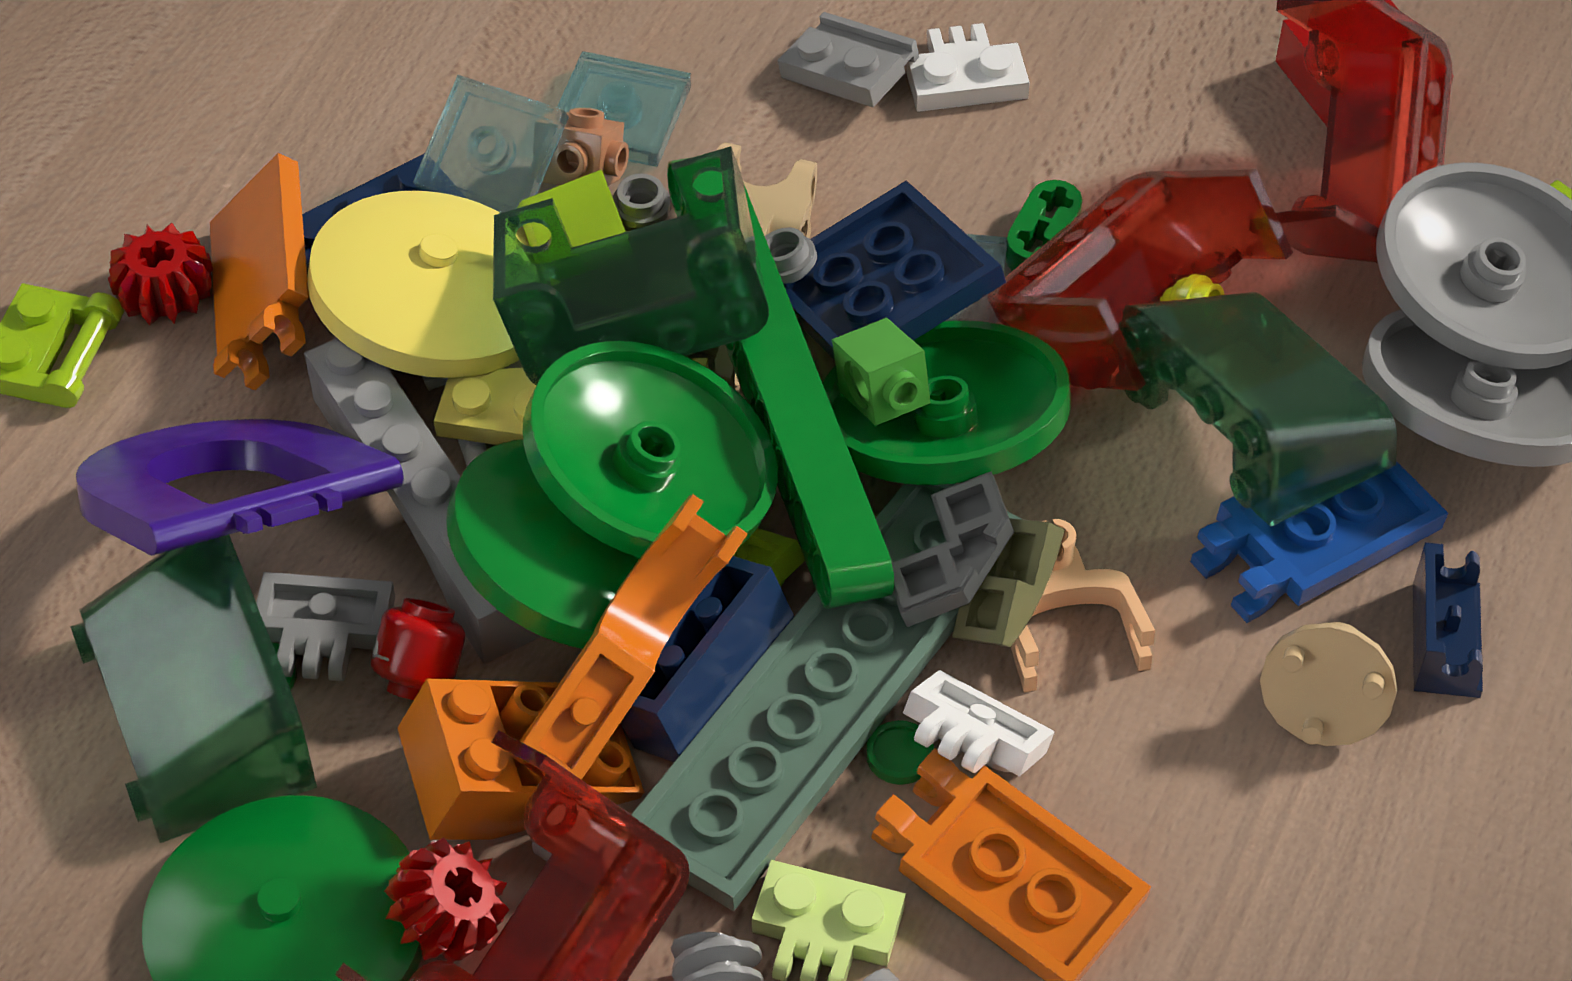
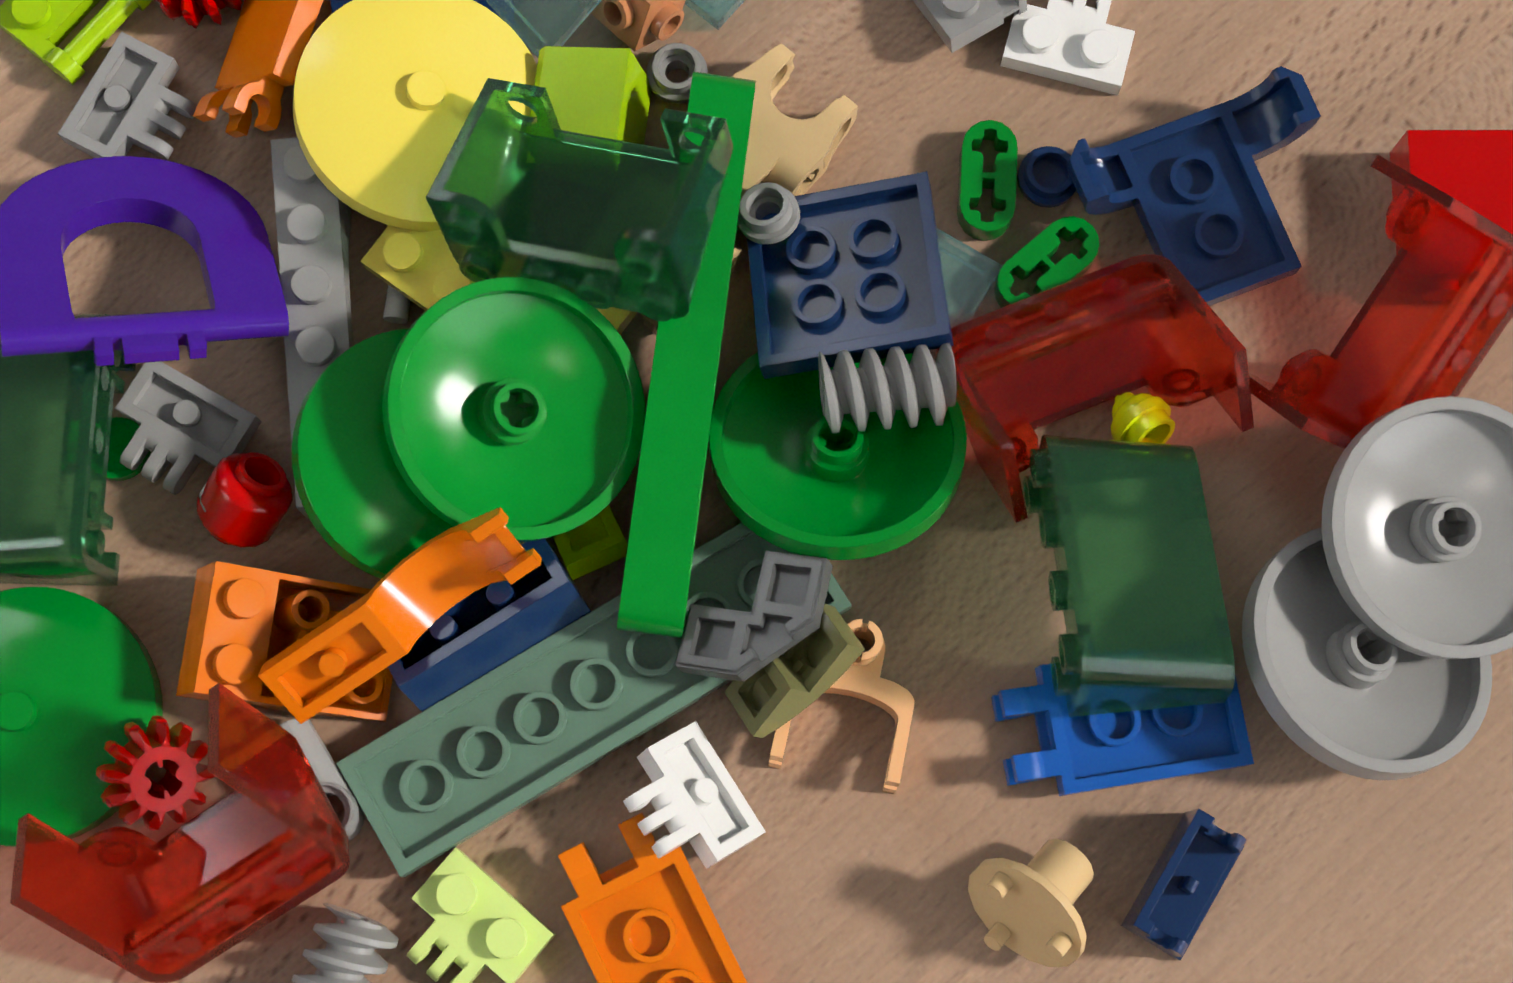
camera: 25 degrees right, 25 degrees up
bright green brick [832,318,930,426] -> none
green piece [866,720,934,785] -> none
none -> light grey hinge [58,31,197,160]
none -> light grey piece [818,343,957,433]
none -> green beam [957,120,1018,241]
none -> dark blue plate [1017,146,1076,208]
none -> dark blue piece [1067,66,1321,316]

